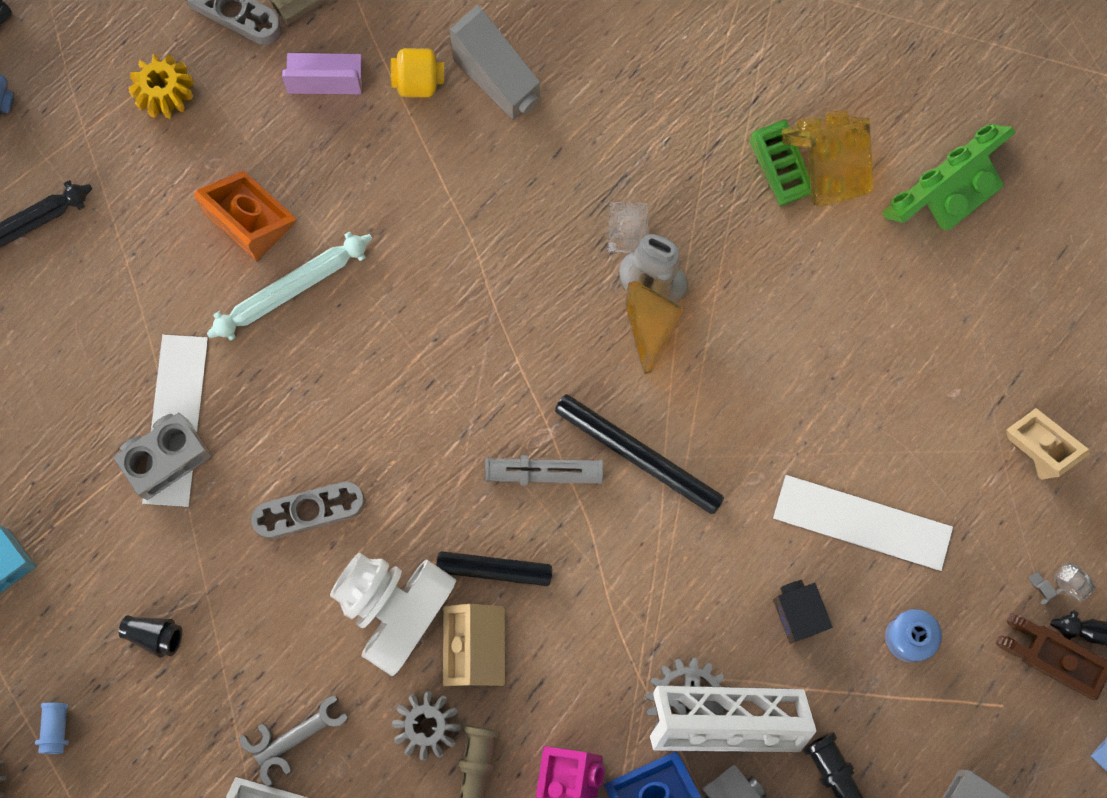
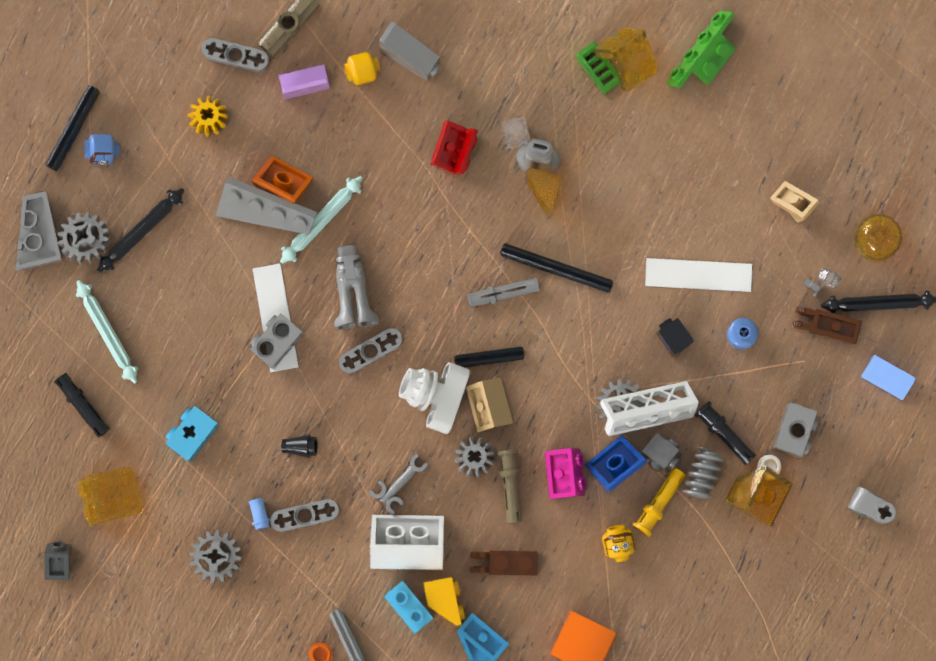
camera: 15 degrees left, 5 degrees up
none -> light grey wing [216,177,317,234]
none -> light grey beam [270,499,339,532]
none -> light grey piece [334,245,379,330]
none -> red bracket [430,120,478,175]

